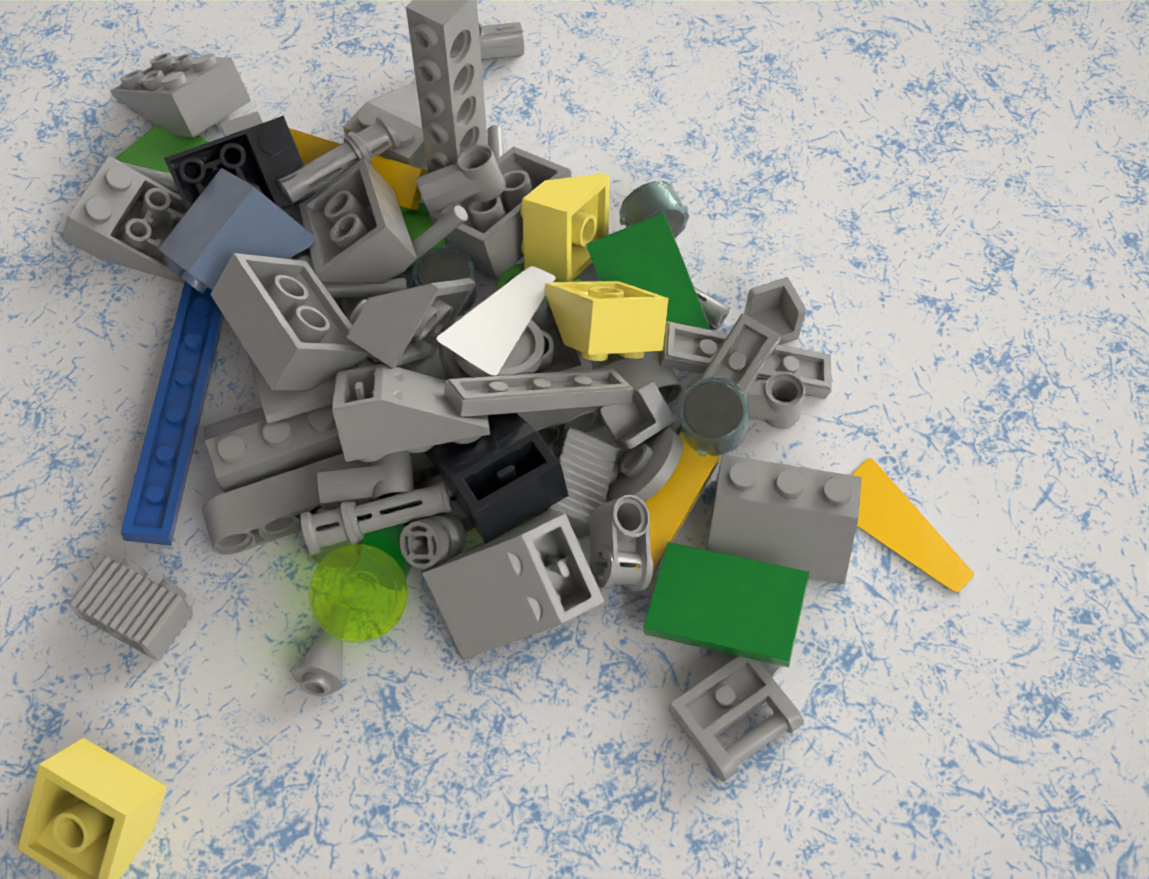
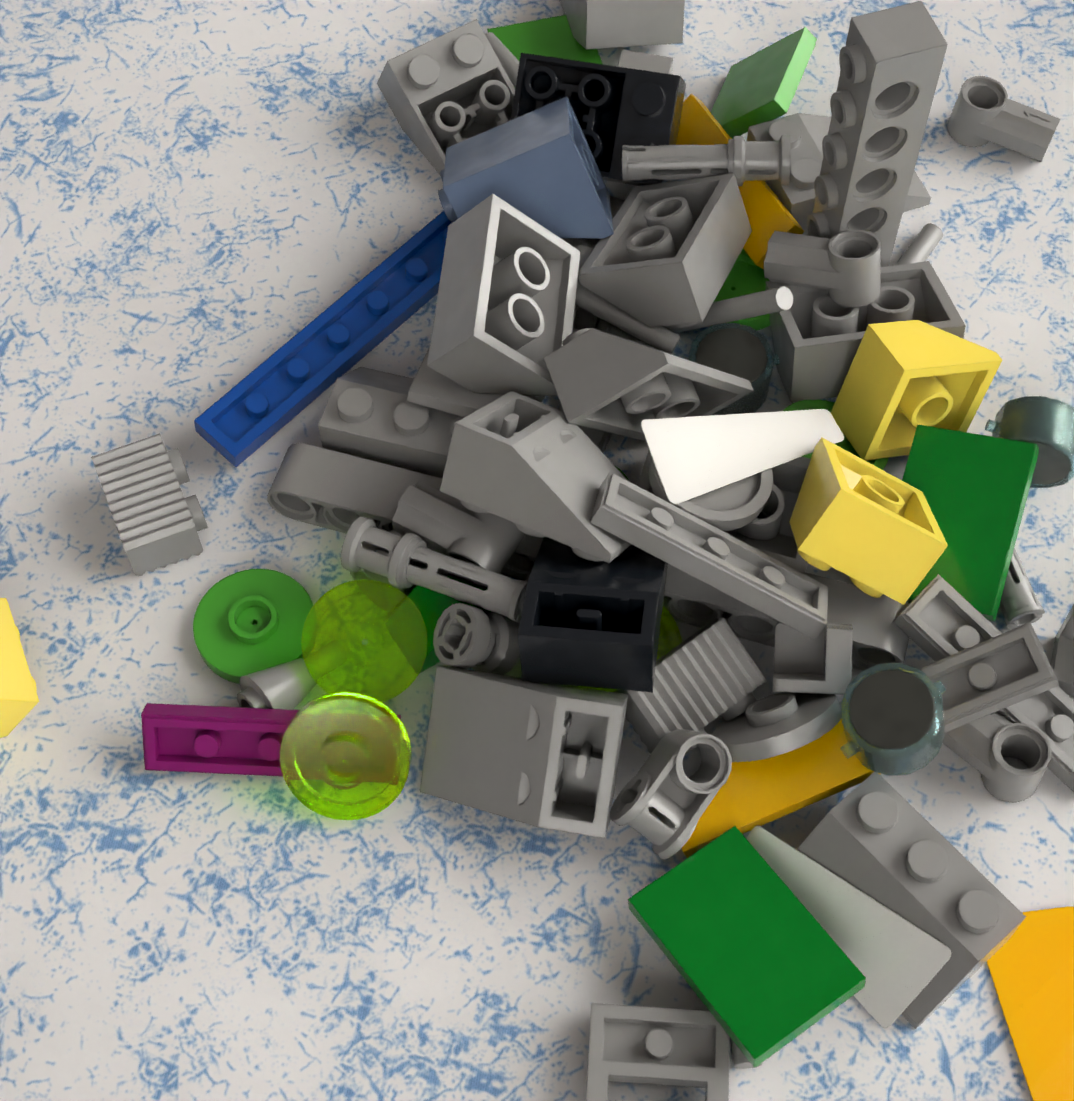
camera: 40 degrees right, 0 degrees up
none -> magenta tile [141,703,401,782]
none -> bright green piece [193,569,317,684]
none -> clear neon green piece [280,692,412,820]
none -> bright green tile [711,27,817,139]
none -> white sticker [746,826,951,1028]

